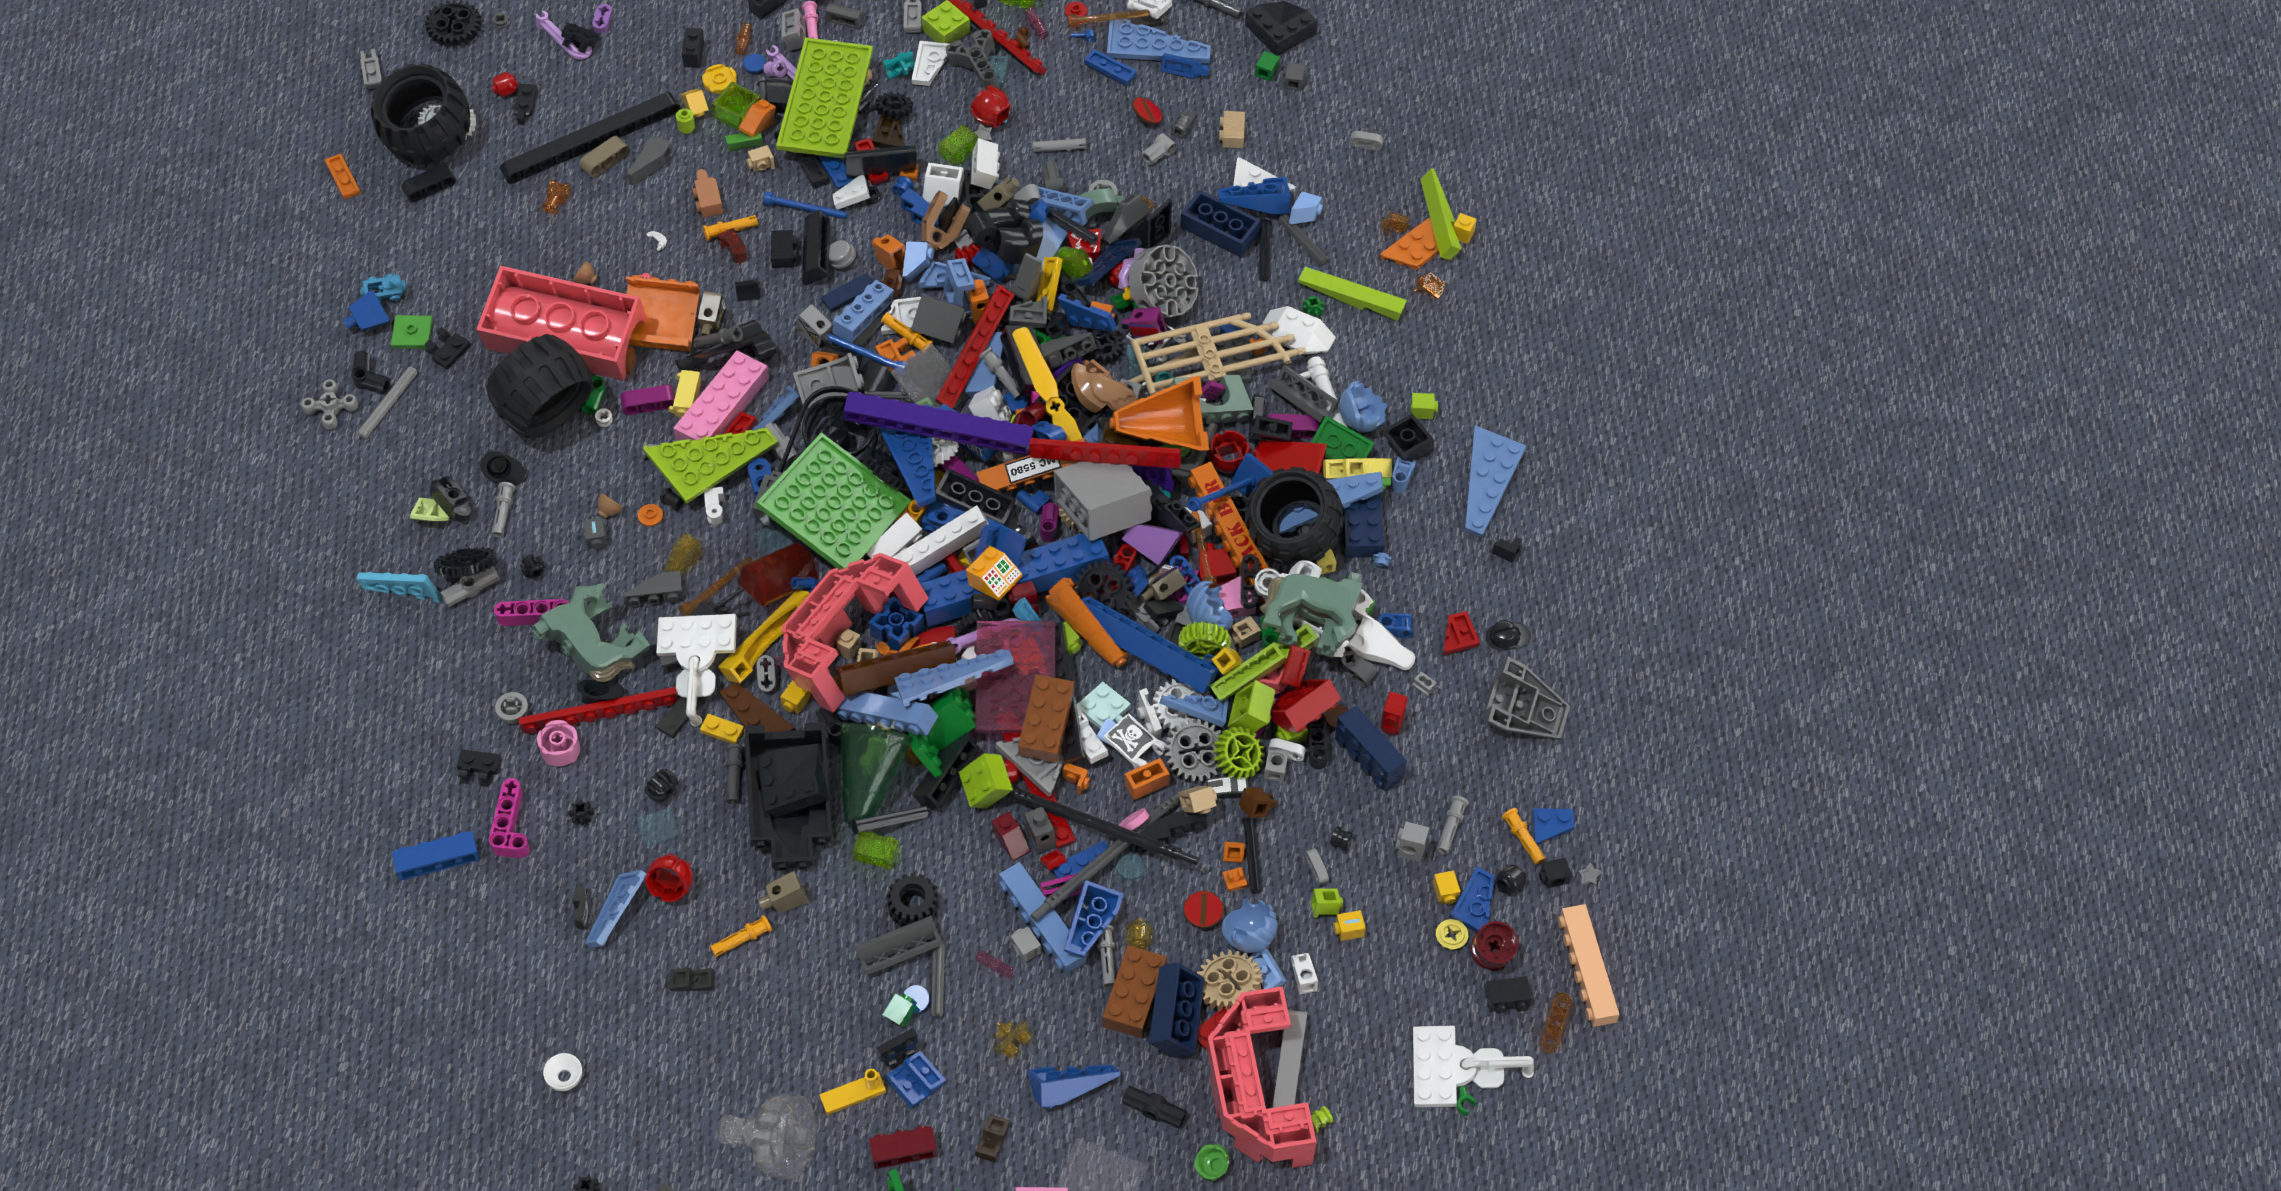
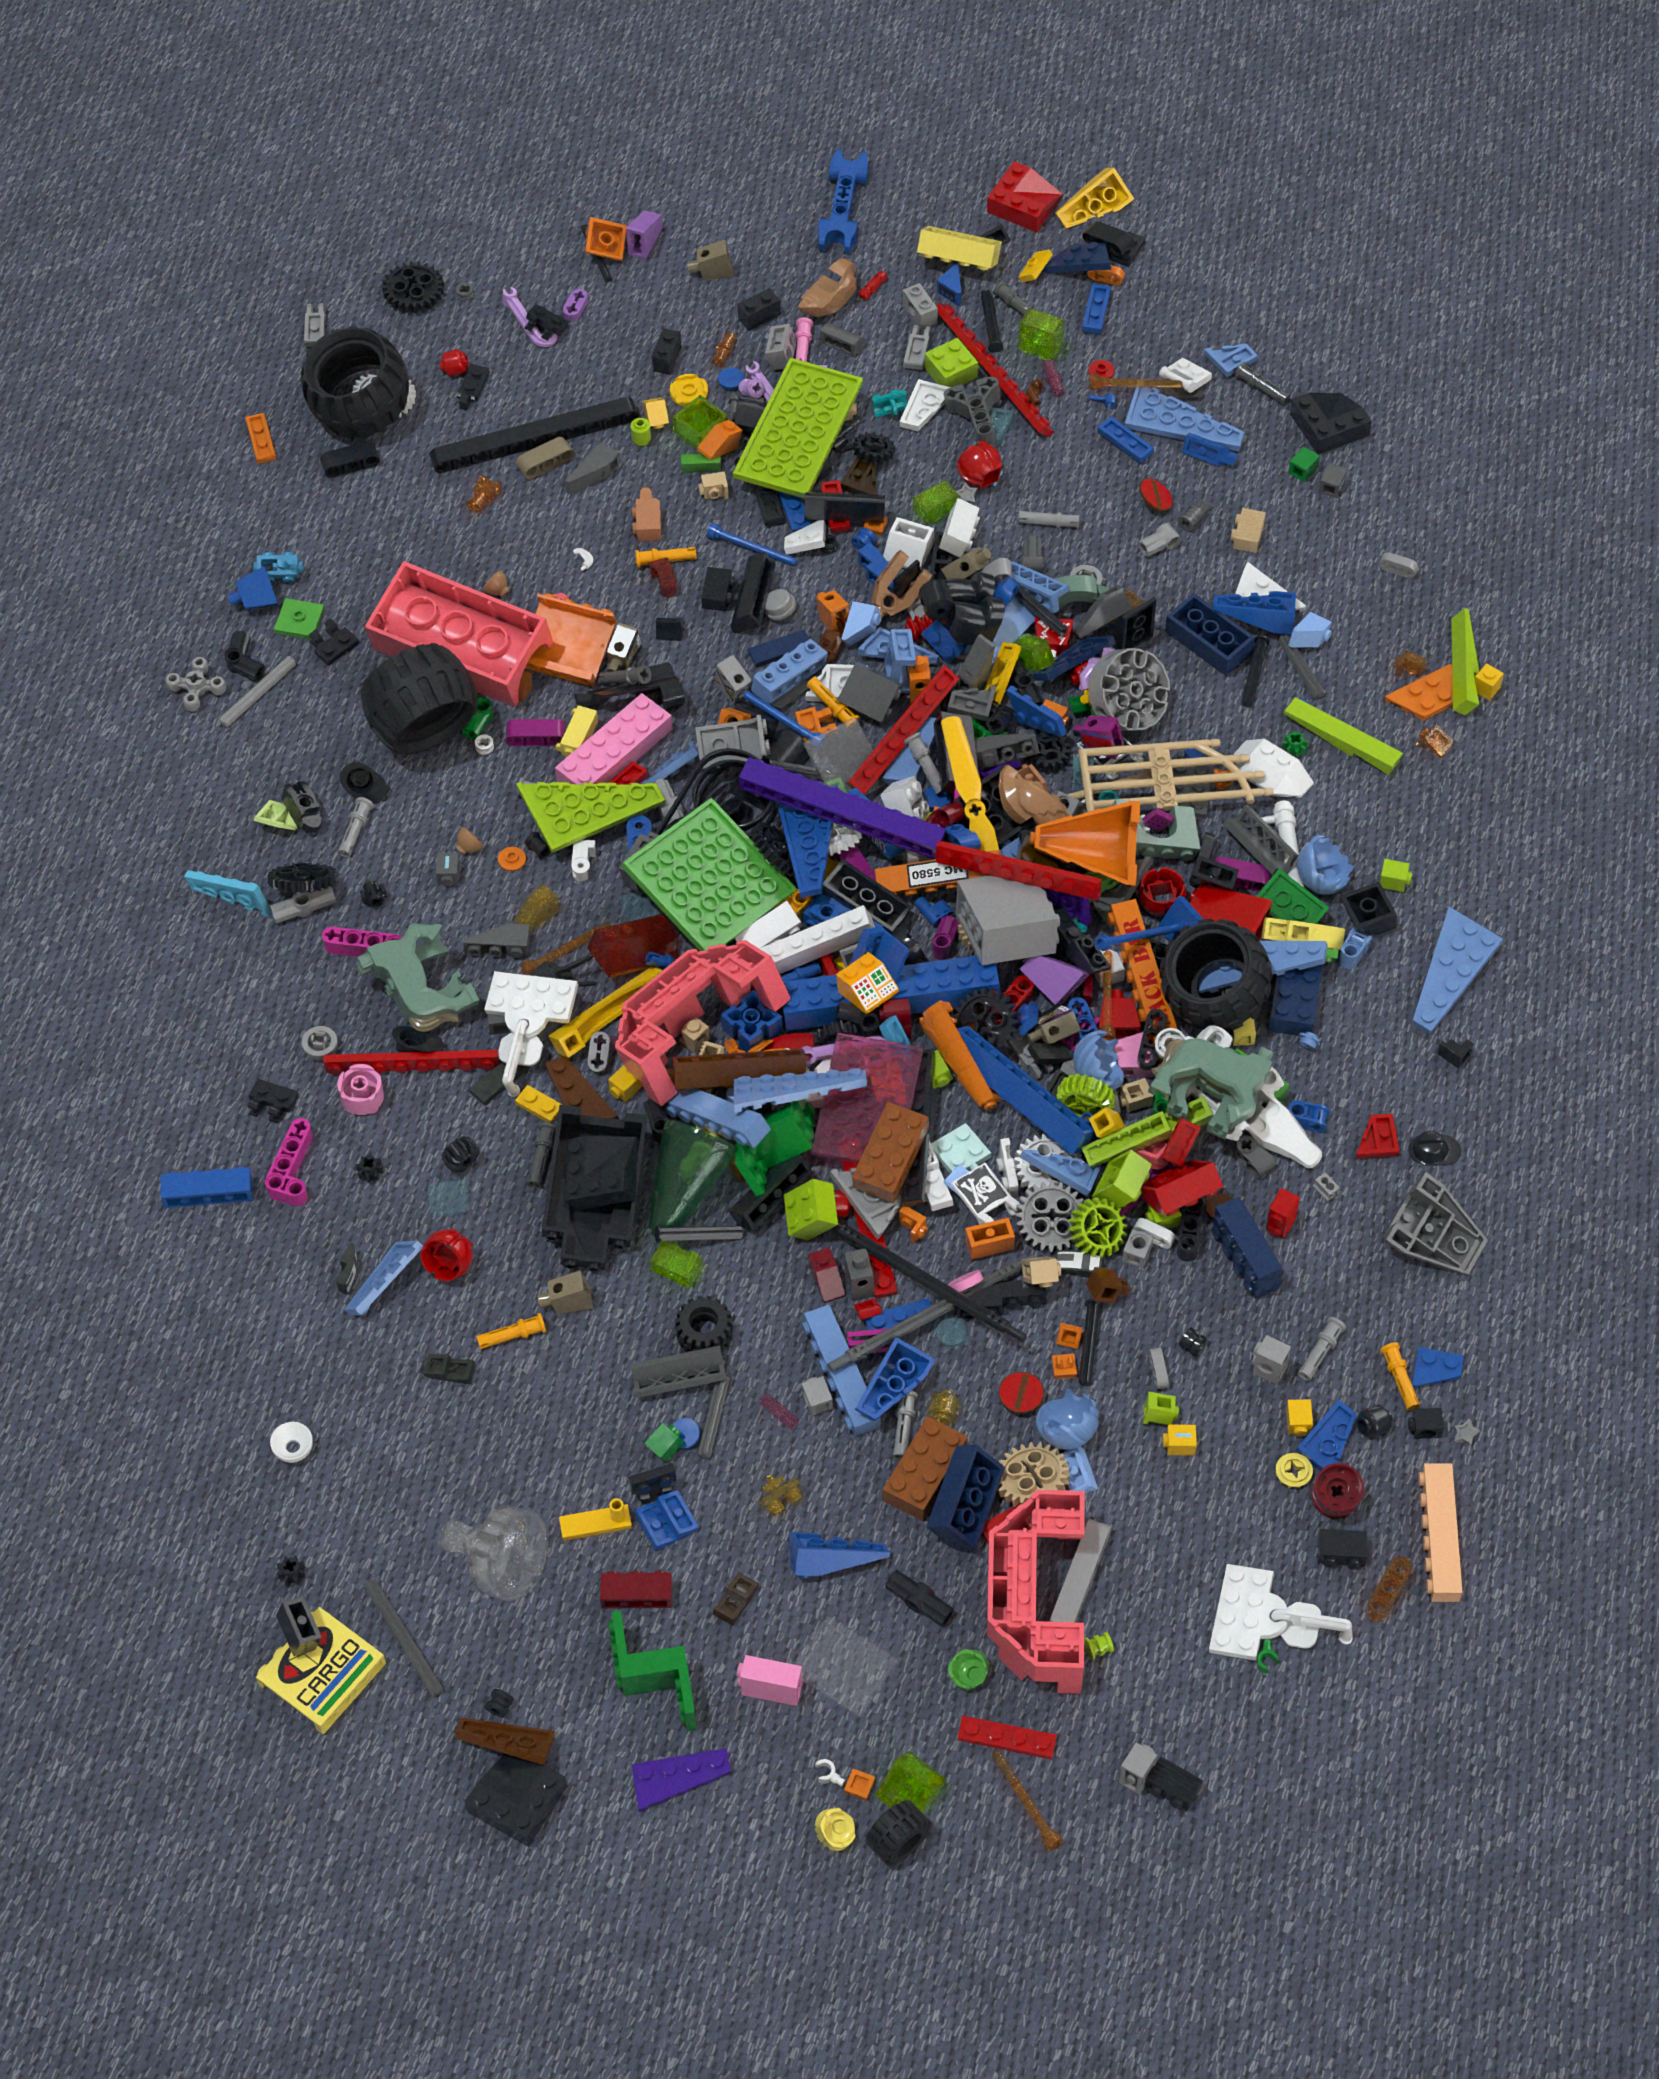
camera: 15 degrees right, 0 degrees up
white leg [1291,953,1318,995] -> none

